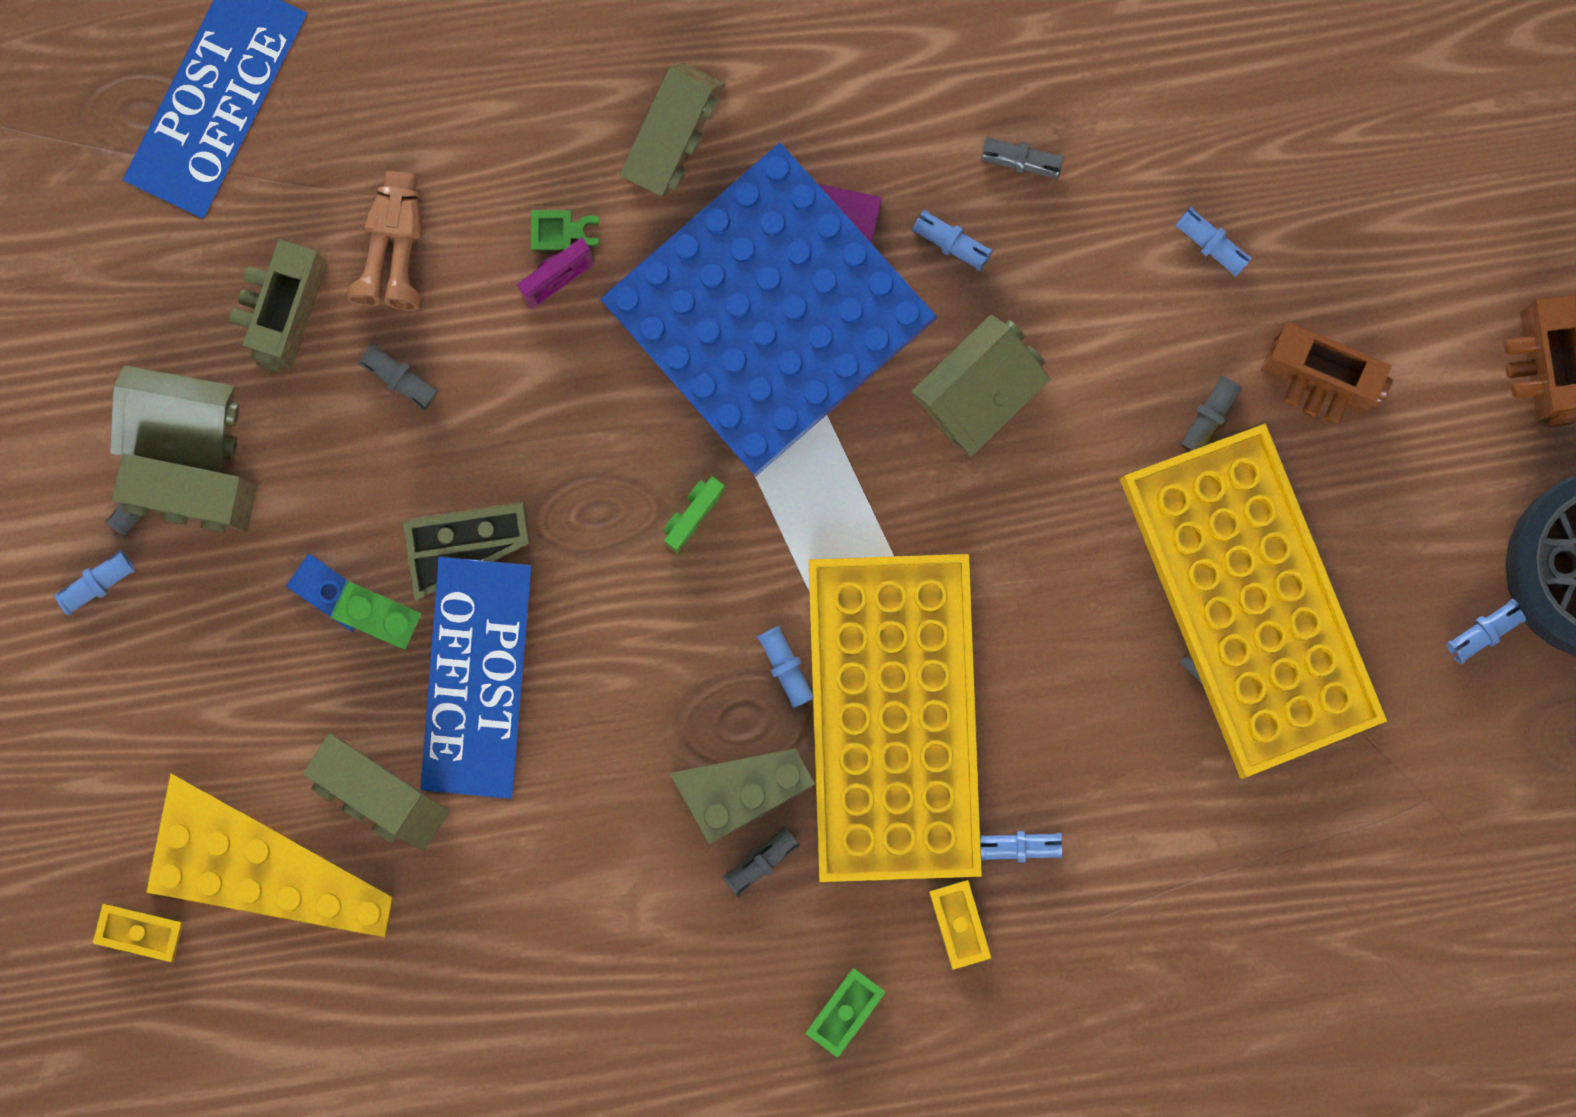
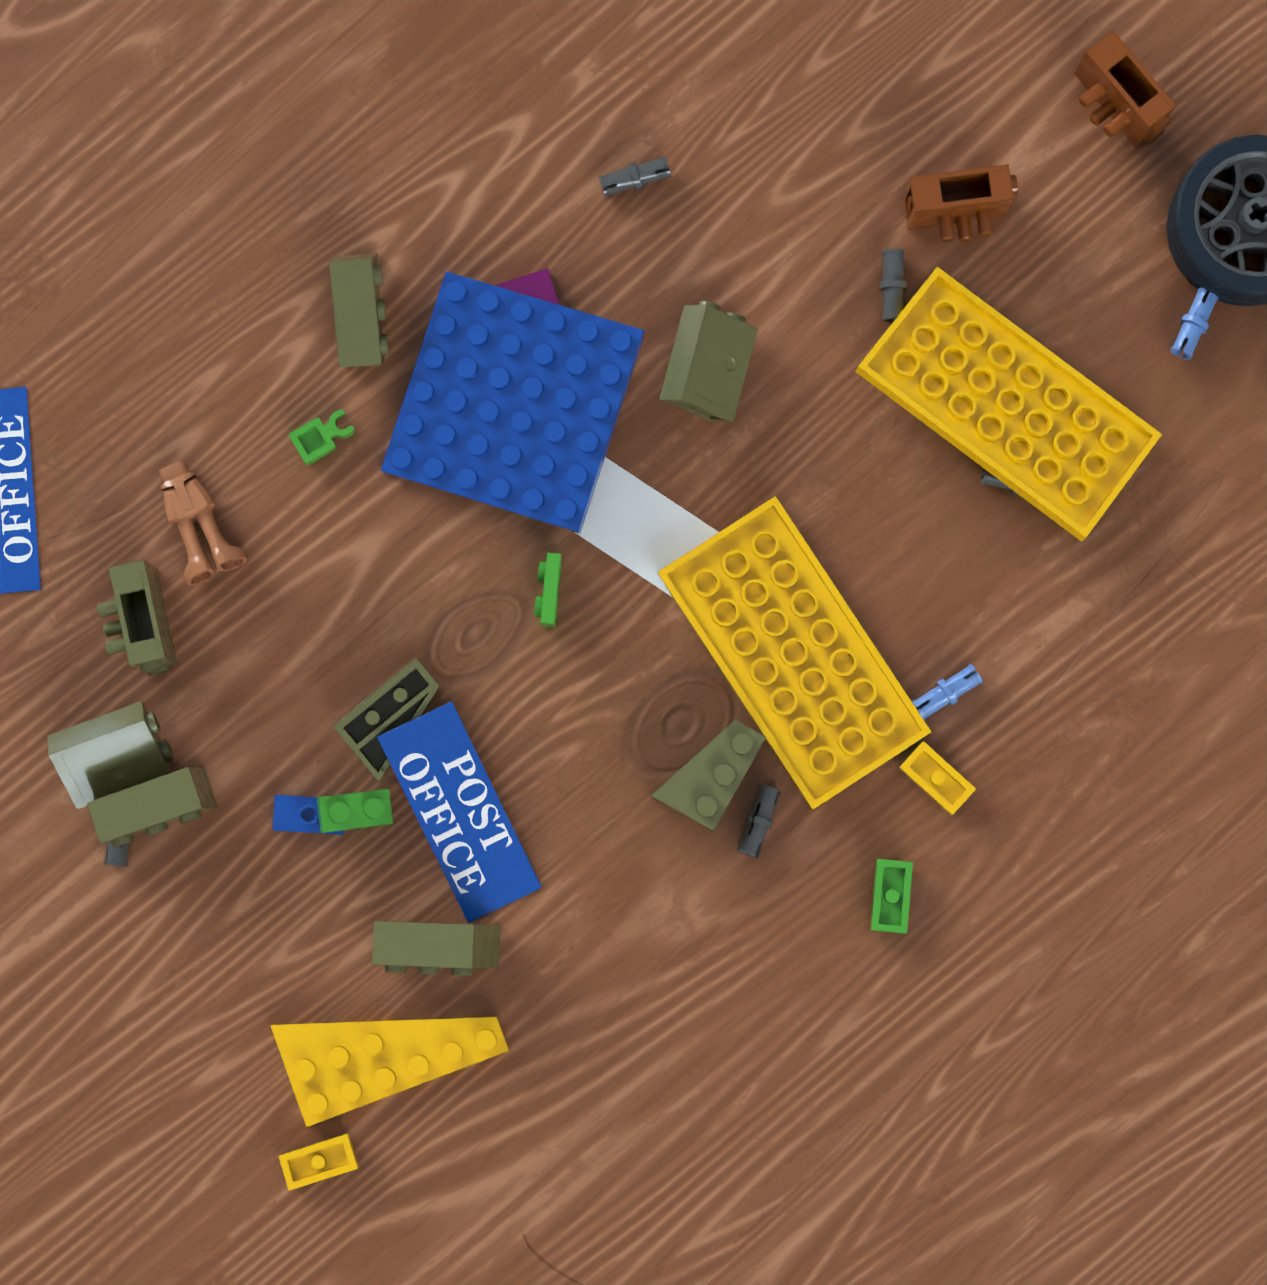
camera: 30 degrees left, 0 degrees up
medium blue pin [54,550,136,616] -> none
dark grey pin [359,344,439,411] -> none
magenta plate [516,237,595,309] -> none
medium blue pin [757,625,813,708] -> none
medium blue pin [912,210,993,272] -> none
medium blue pin [1175,207,1252,277] -> none

